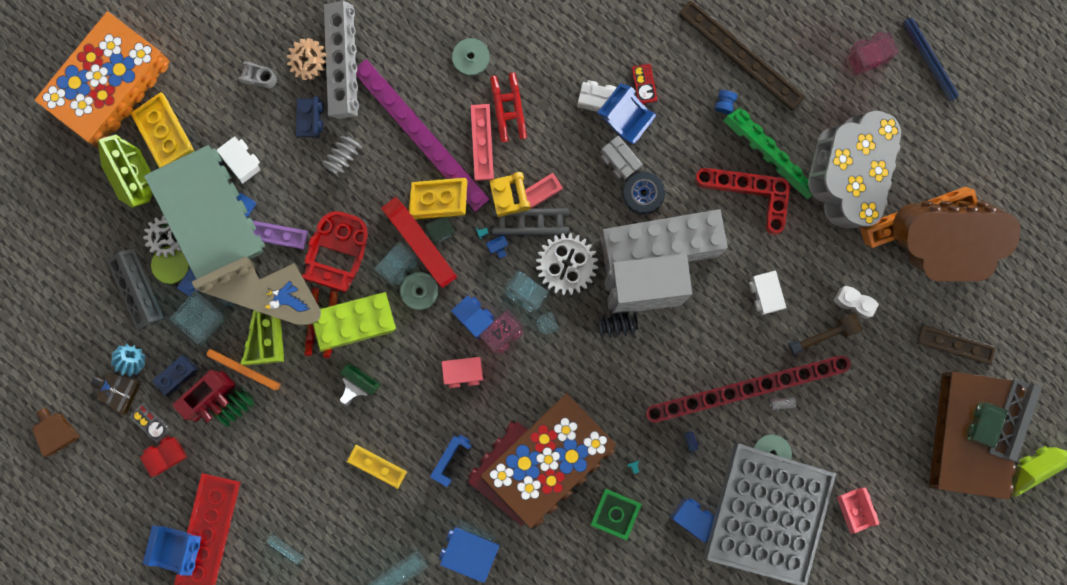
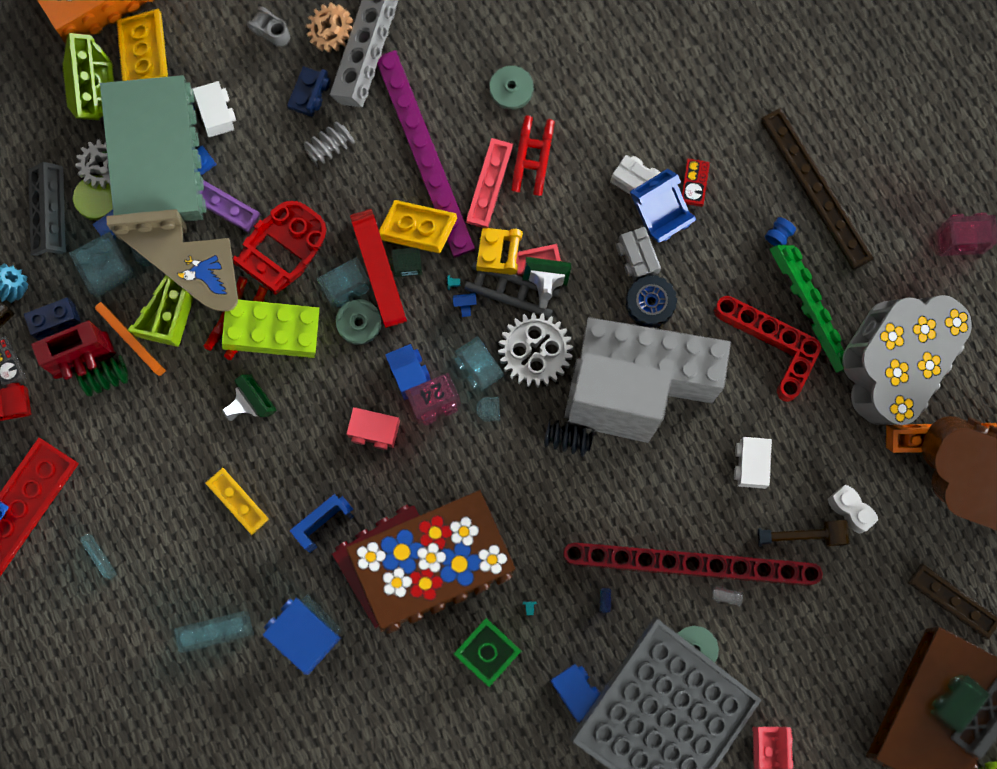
camera: 20 degrees right, 5 degrees down
none -> piece [522,257,571,309]

